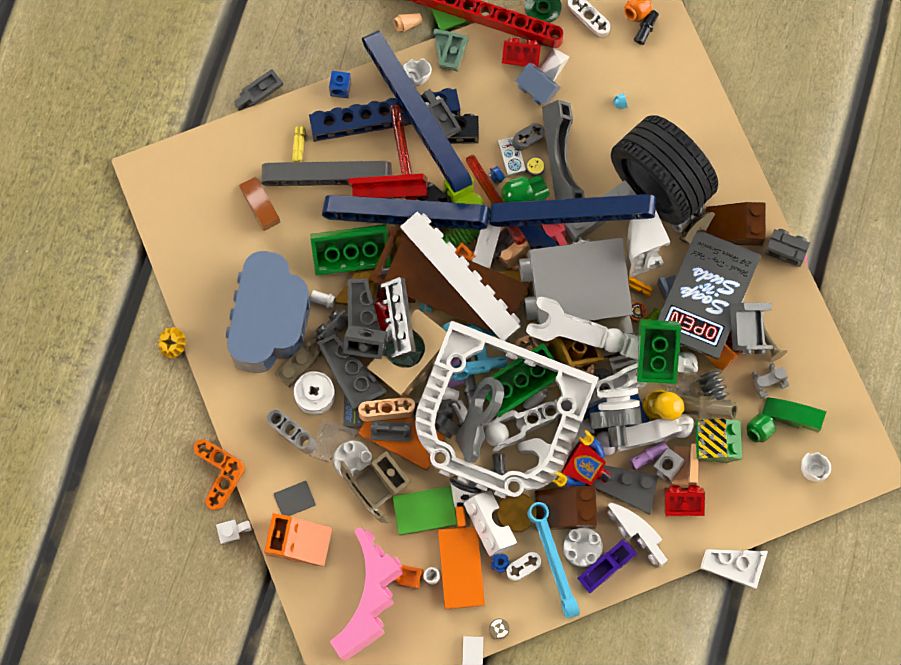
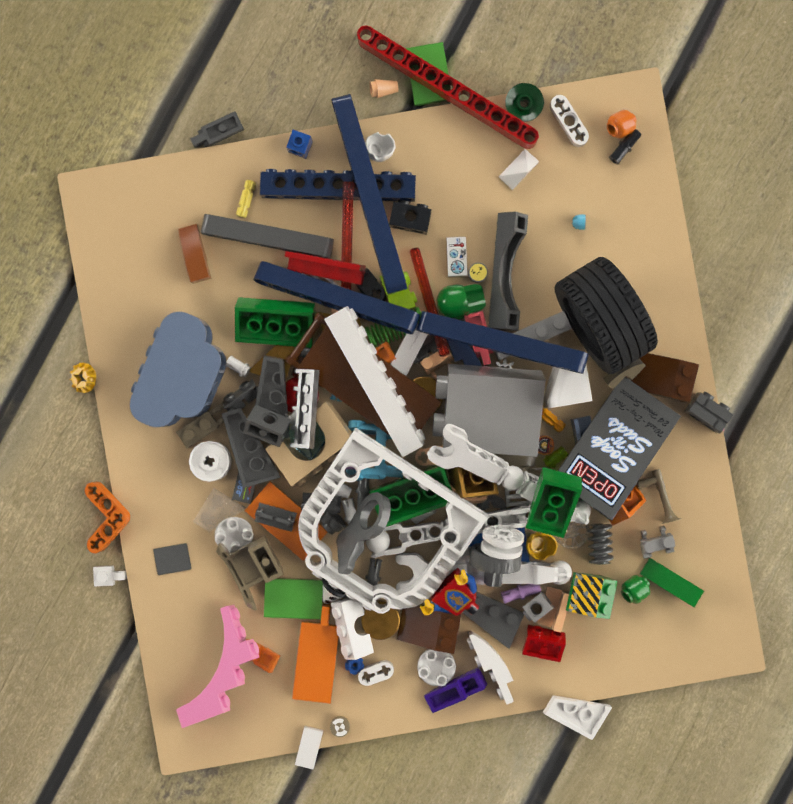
camera: 10 degrees right, 15 degrees up
slope [264,513,332,567] -> none
light grey beam [267,409,317,454] -> none
light nougat beam [359,397,415,421] -> none
dark grey hinge [424,89,461,138] -> none
white hinge [424,567,440,585] -> none
sand green wing [434,28,469,72] -> none
blue plate [489,166,505,184] -> none
red bracket [501,37,541,67] -> none
dark grey beam [512,123,545,151] -> none
sand blue brick [515,63,561,105] -> none
medium azure piece [527,502,580,619] -> none
yellow hair [652,392,684,421] -> none
dark tan piece [679,395,738,420] -> none
panel [730,302,773,354] -> none
white hair [801,452,831,482] -> none

